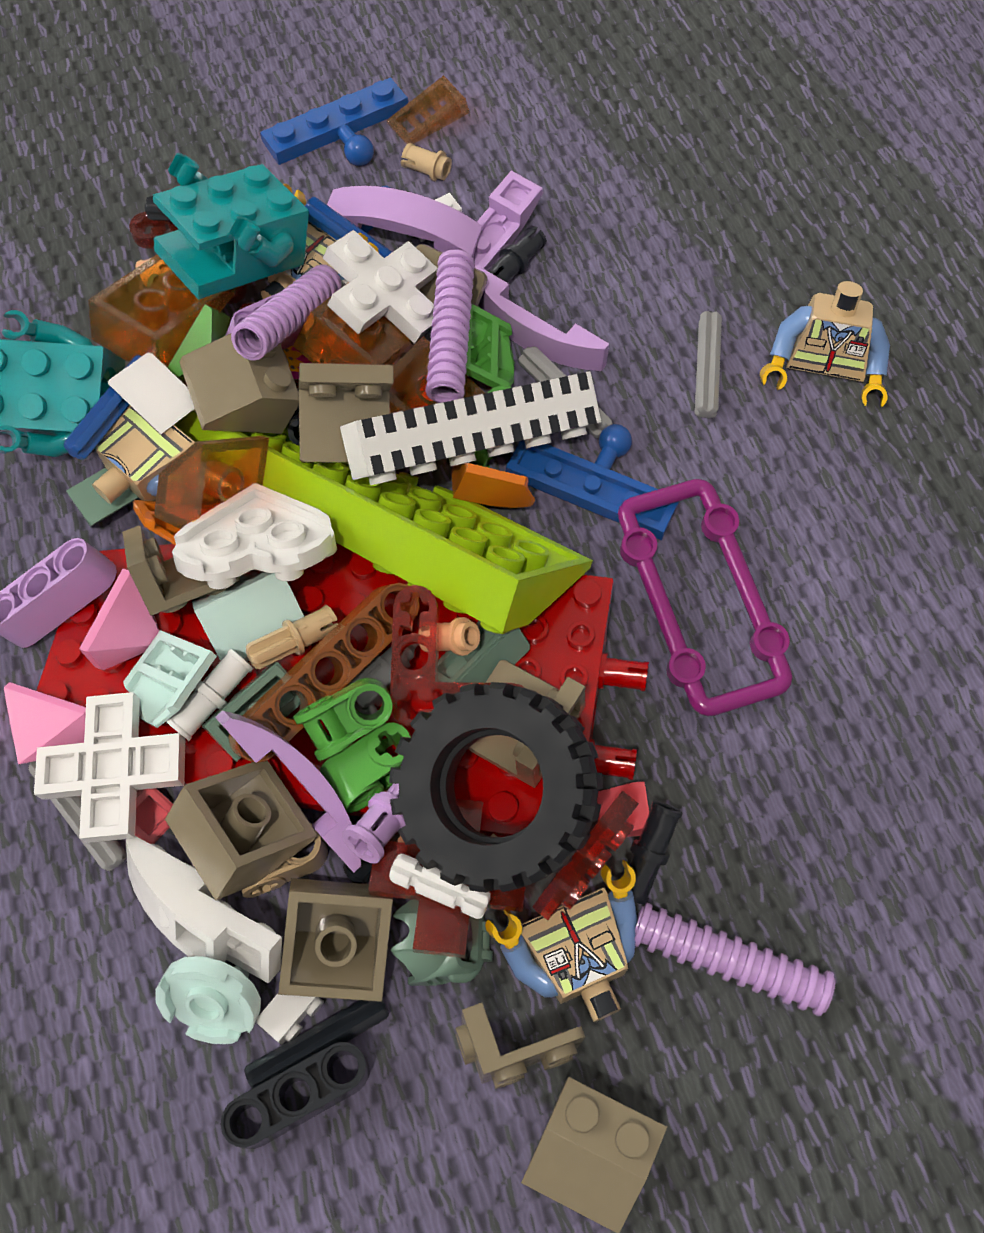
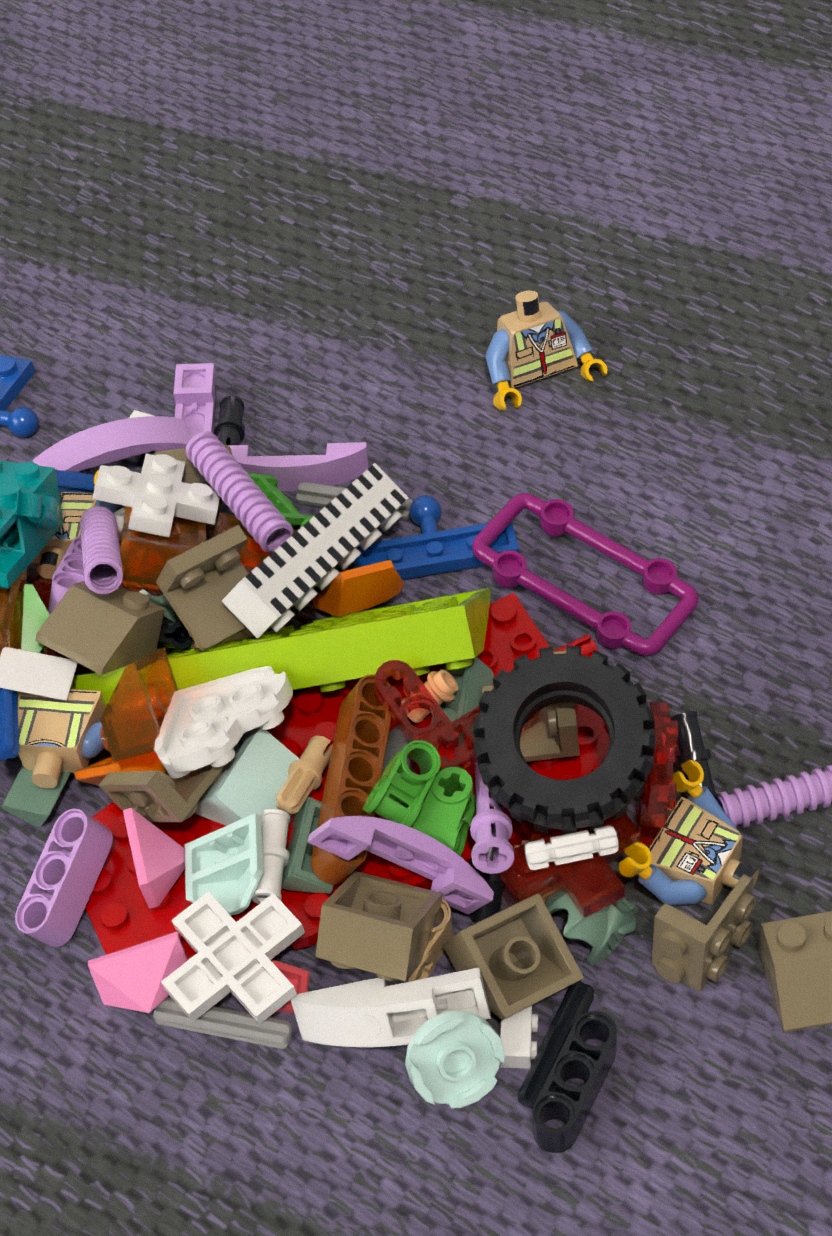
camera: 30 degrees left, 15 degrees down
clear orange slope [386,75,470,145] -> none
tan pin [401,143,452,182] -> none
light grey axle [695,311,722,418] -> none

